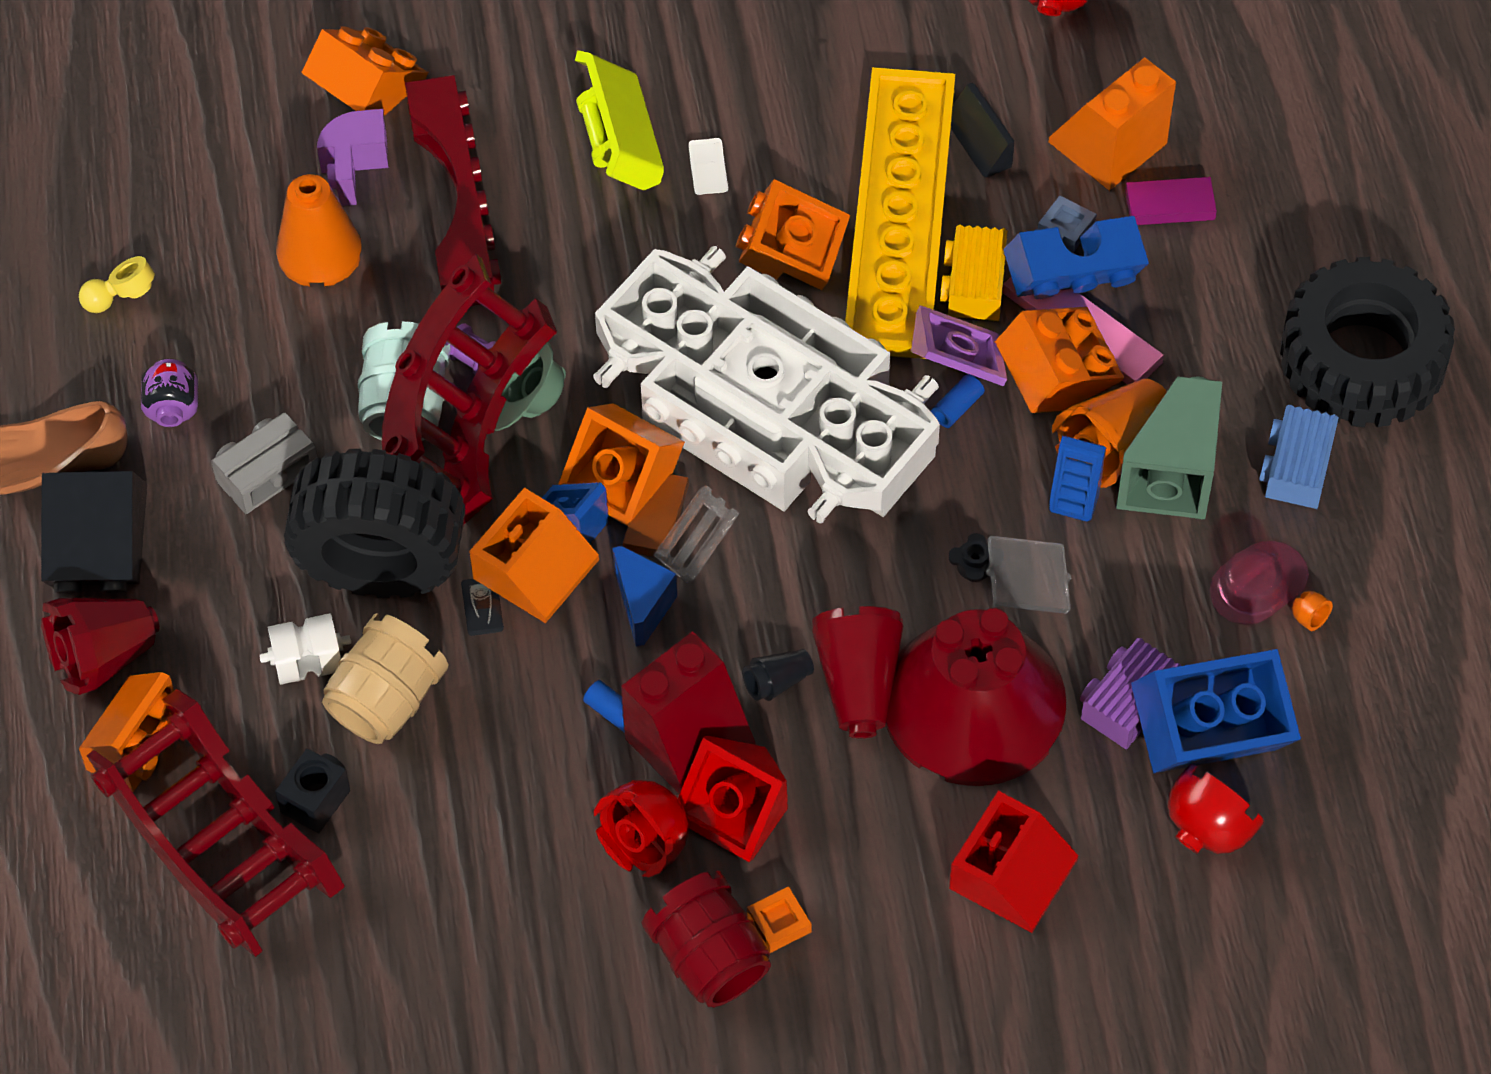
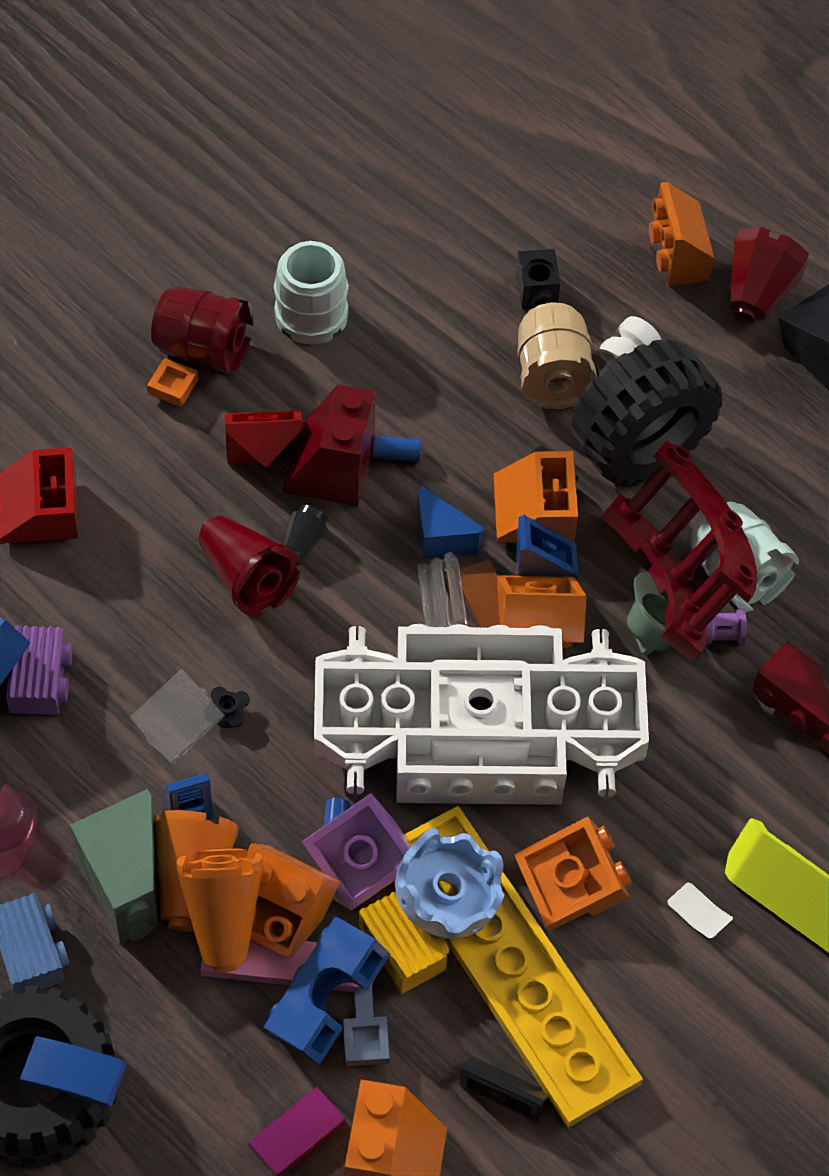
camera: 140 degrees right, 0 degrees up
dark red fence [87,689,345,957] -> none
light grey brick [211,413,317,514] -> none
red cylinder [594,780,689,877] -> none
dark red cone [886,608,1066,786] -> none
none -> blue slope [20,1036,127,1107]
none -> orange cone [176,849,263,973]
none -> light aqua piece [274,241,349,345]
none -> light blue plate [395,828,504,939]

